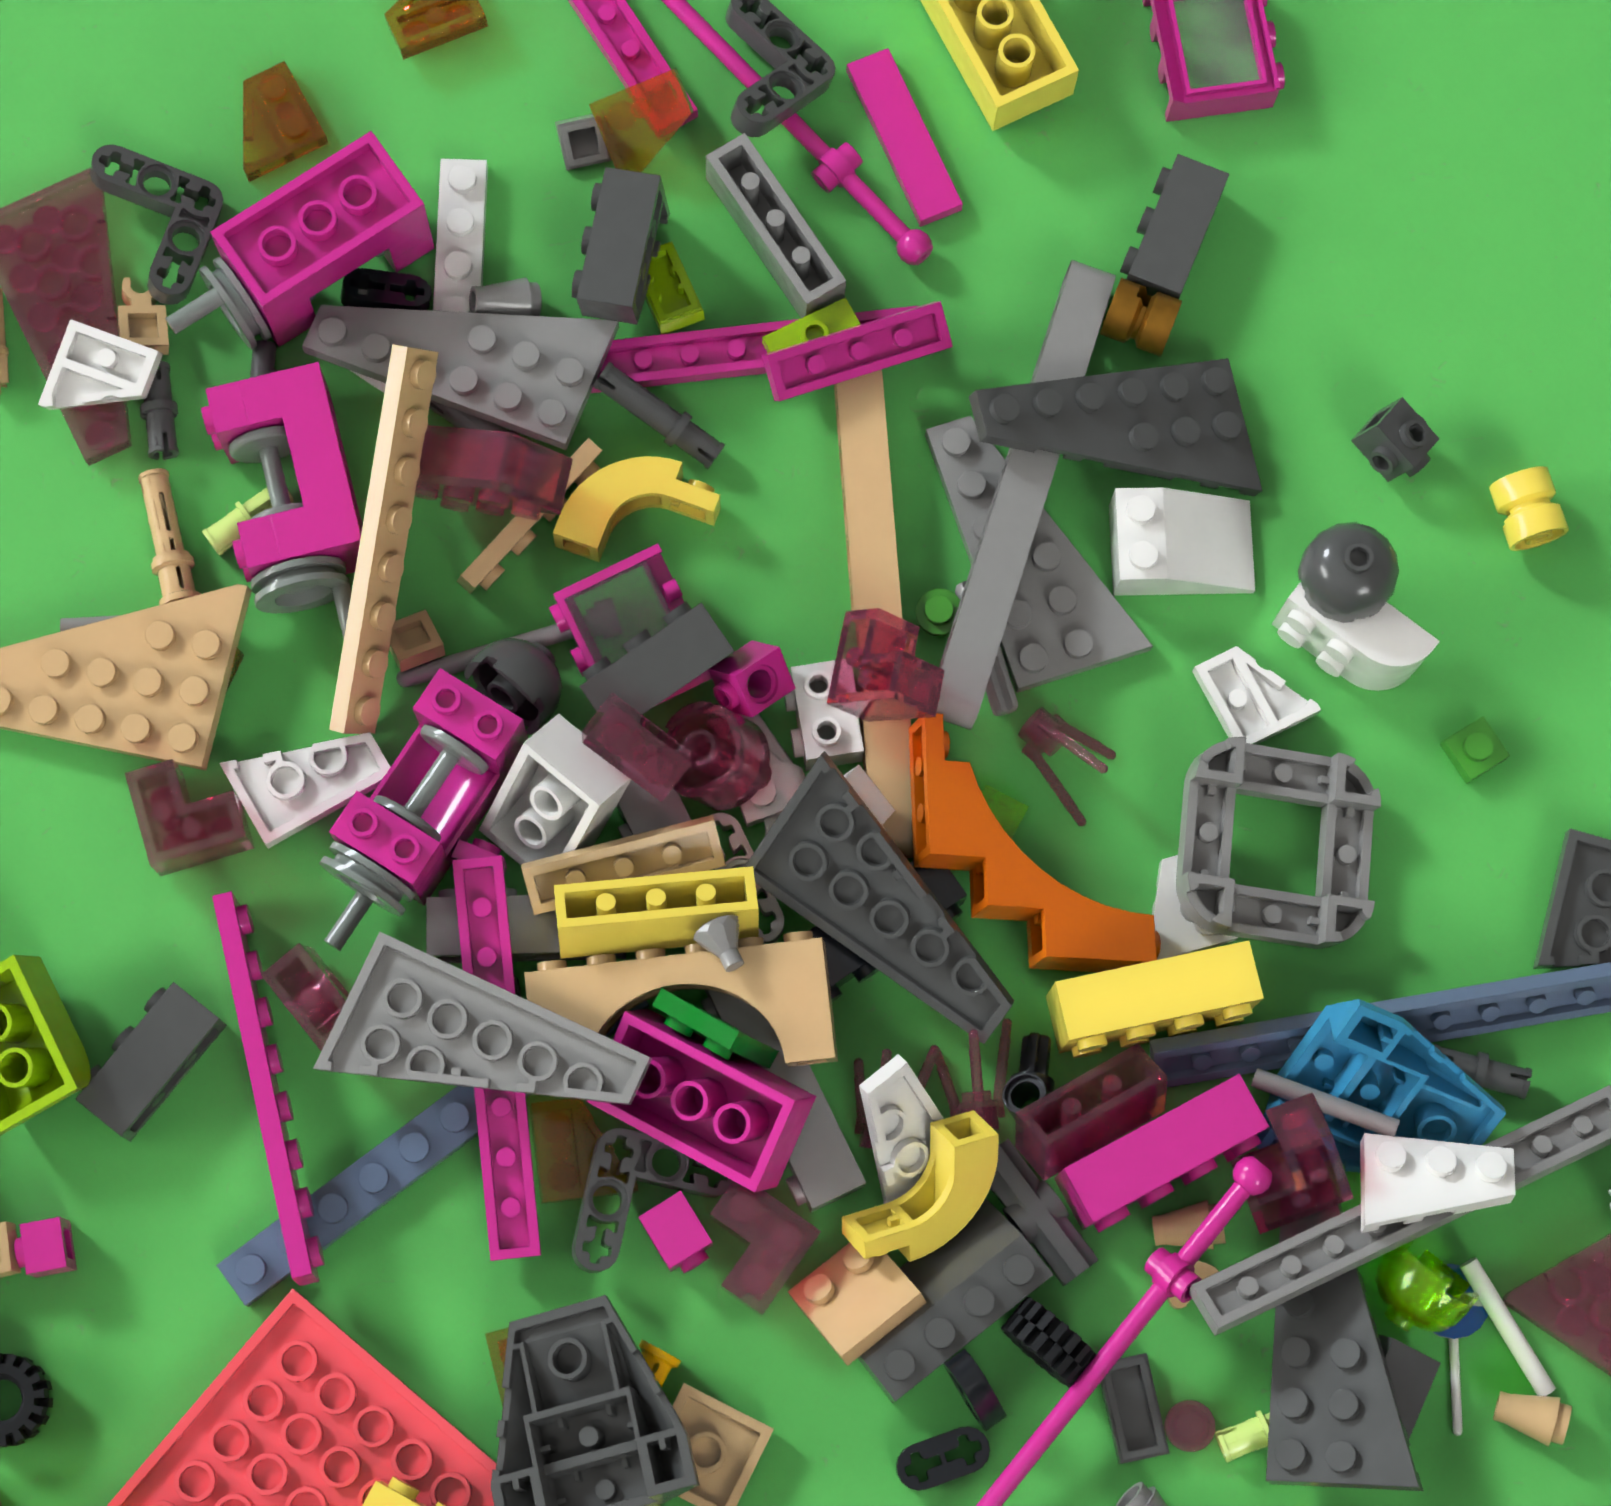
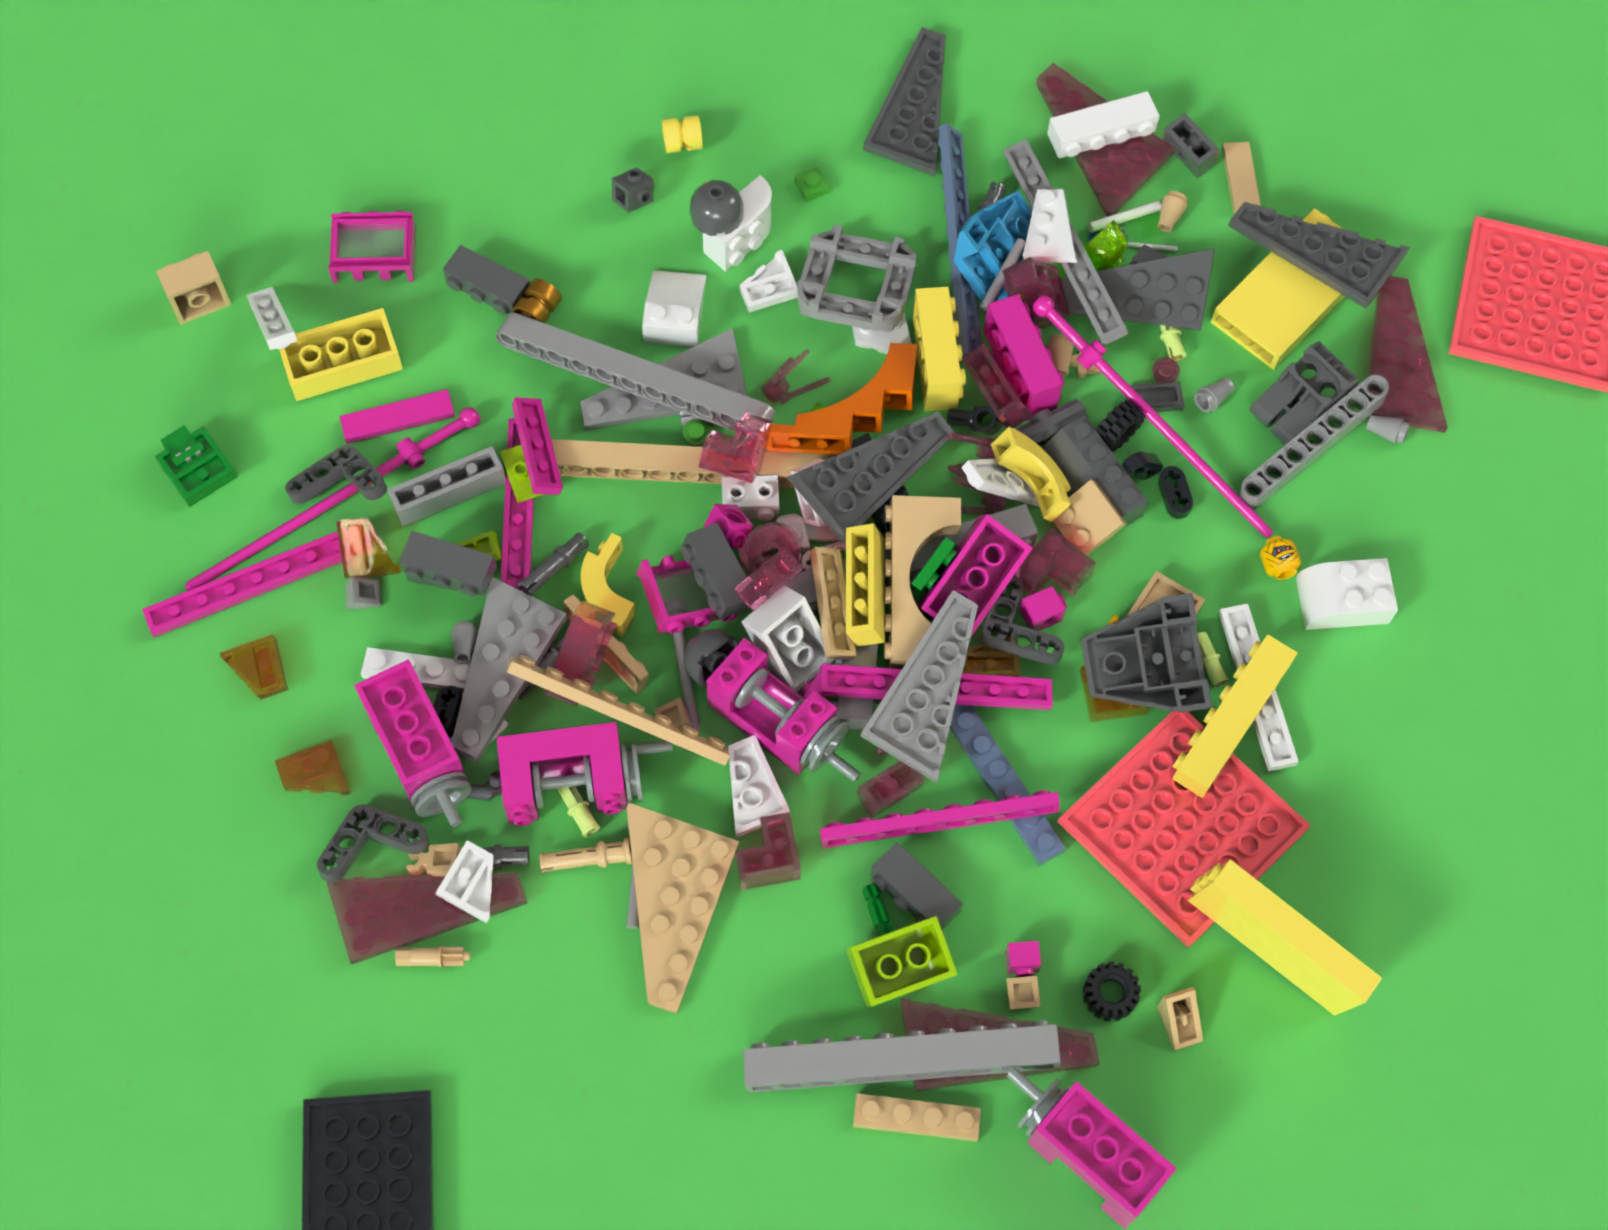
camera: 80 degrees left, 10 degrees down
light grey rock [693,914,744,972] -> none
dark grey wing [969,358,1262,497] -> none
none -> green axle [862,884,893,936]

